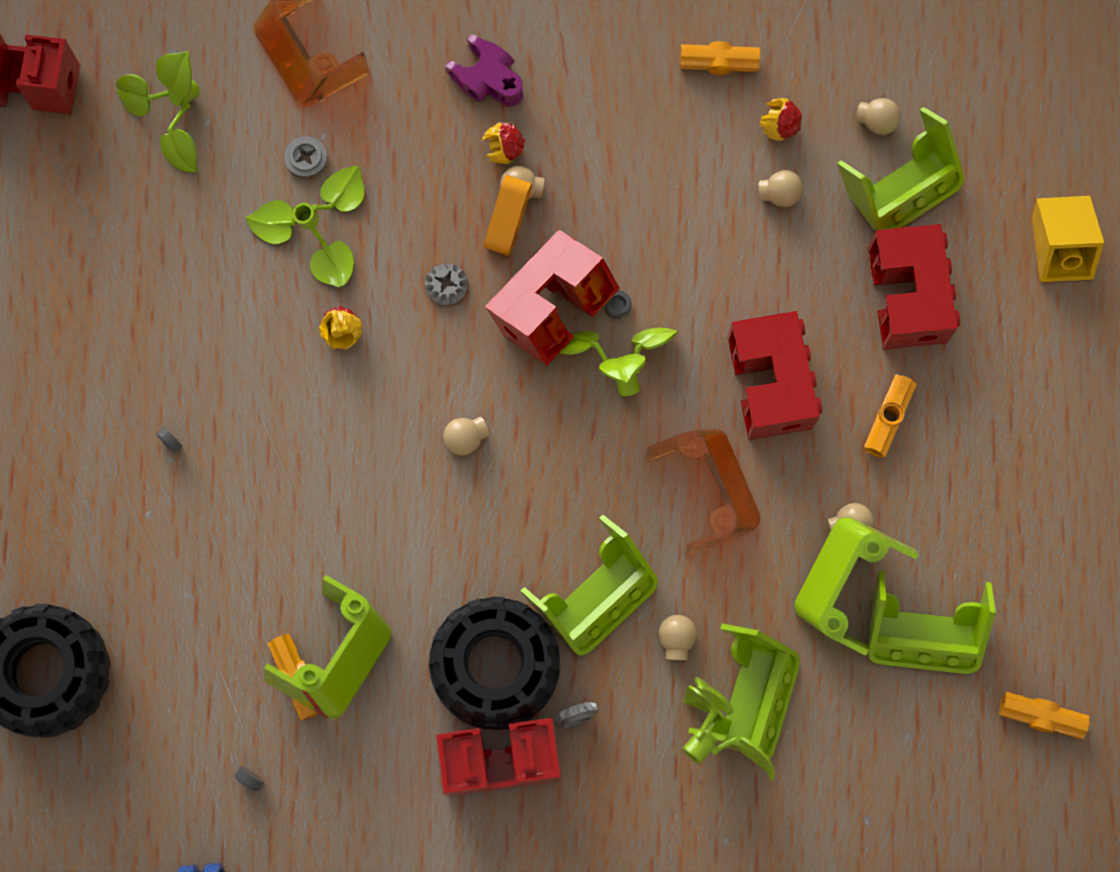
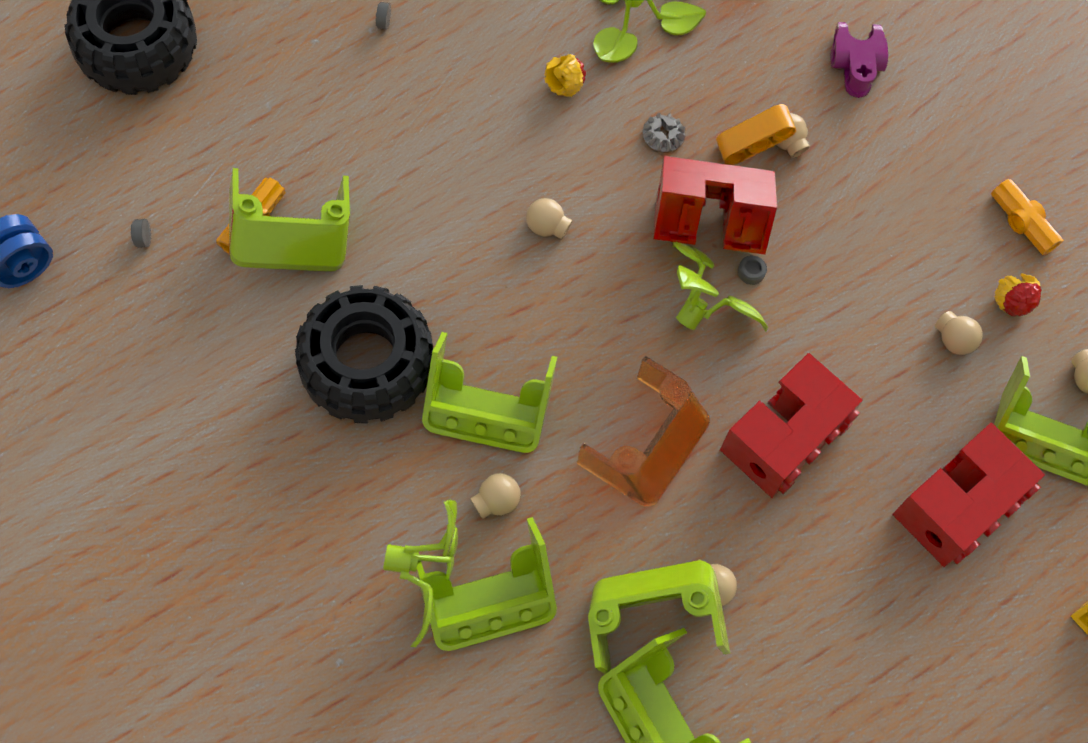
camera: 50 degrees right, 10 degrees down
red piece [436,718,560,797] -> none
piece [482,123,526,164] -> none
light grey gear [554,702,599,728] -> none
light orange piece [863,375,917,458] -> none

